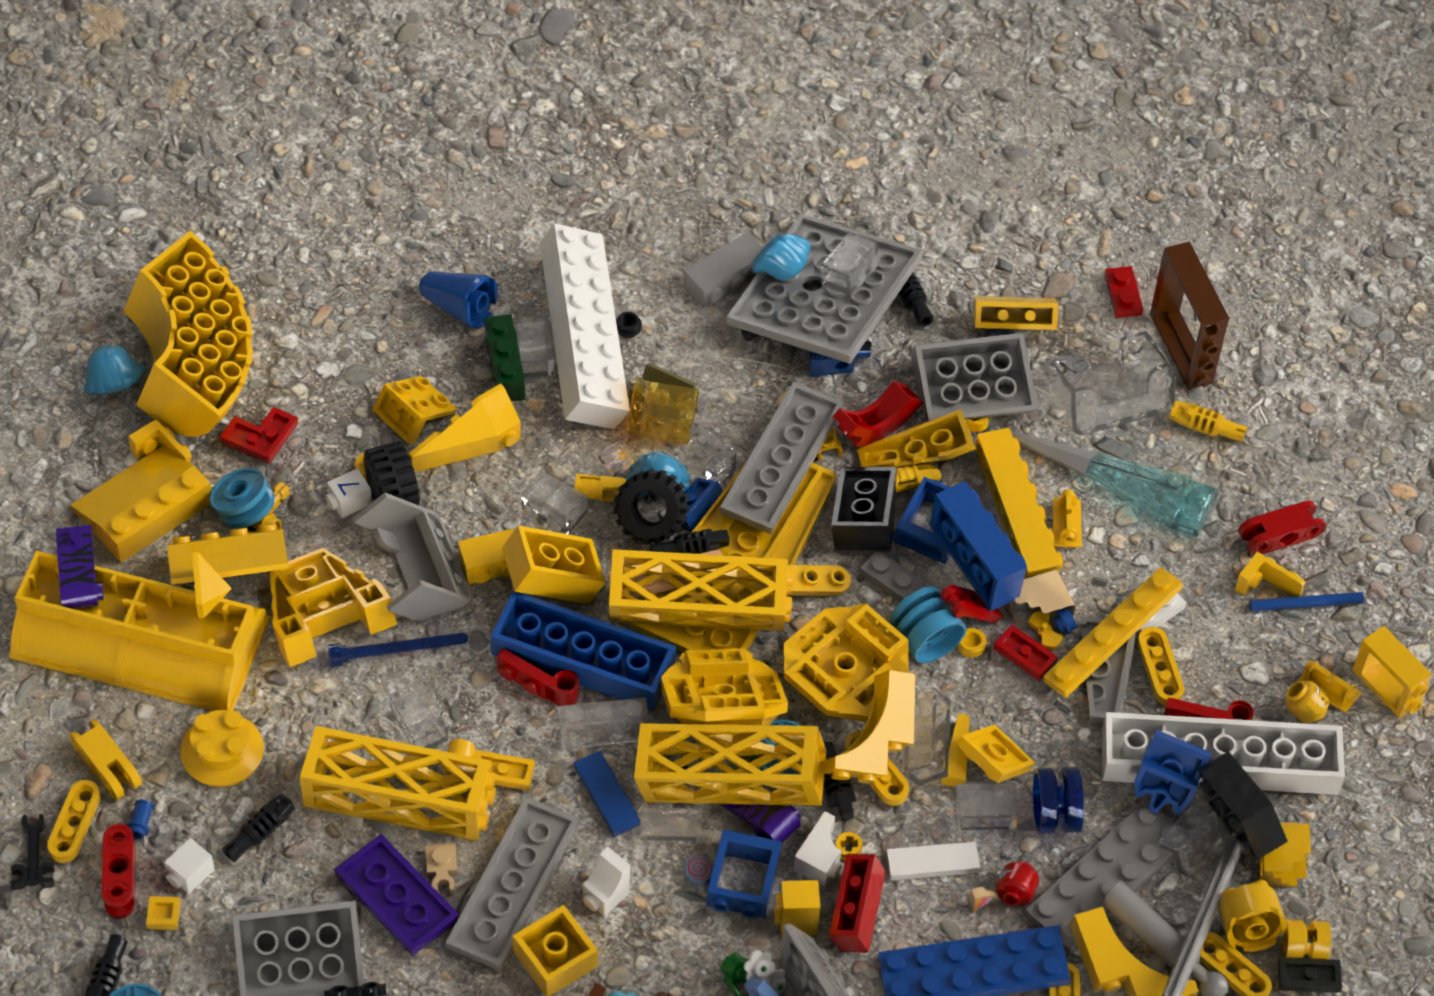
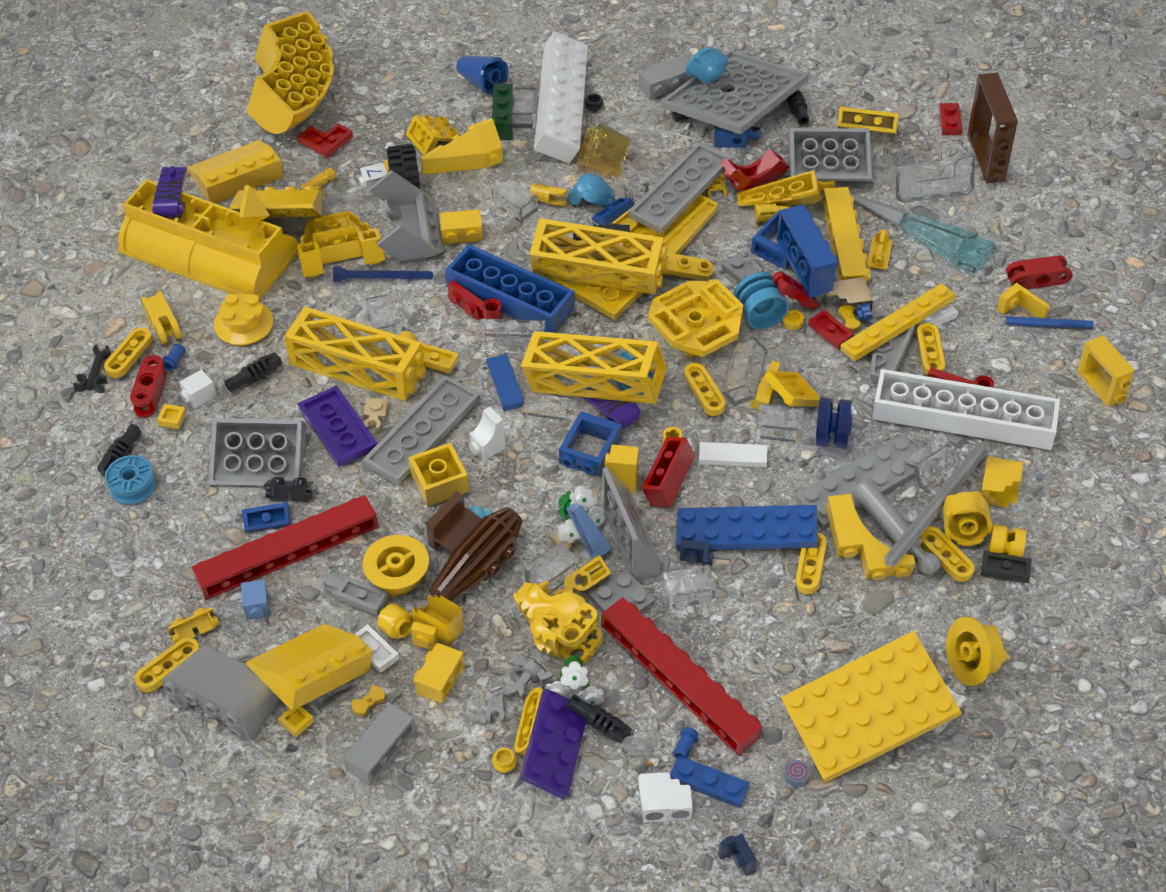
camera: 15 degrees right, 5 degrees down
dark azure hair [83,345,146,396] -> none
yellow bracket [129,419,192,463] -> none
dark azure wheel [210,468,275,528] -> none
yellow brick [502,525,606,604] -> none
black tyre [613,469,690,544] -> none
yellow piece [660,648,788,725] -> none
sand blue tile [684,855,714,887] -> none
white arch [793,811,843,887] -> none
yellow arch [820,670,915,784] -> none
clear brick [821,232,880,295] -> none
black hinge [824,742,856,821] -> none
black slope [831,467,897,551] -> none
tan tile [969,887,1000,913] -> none
red head [996,861,1039,906] -> none
blue plate [1134,729,1211,816] -> none
yellow hinge [1169,401,1248,443] -> none
black brick [1198,751,1288,860] -> none
yellow head [1285,681,1329,724] -> none
yellow hinge [1297,660,1362,713] -> none

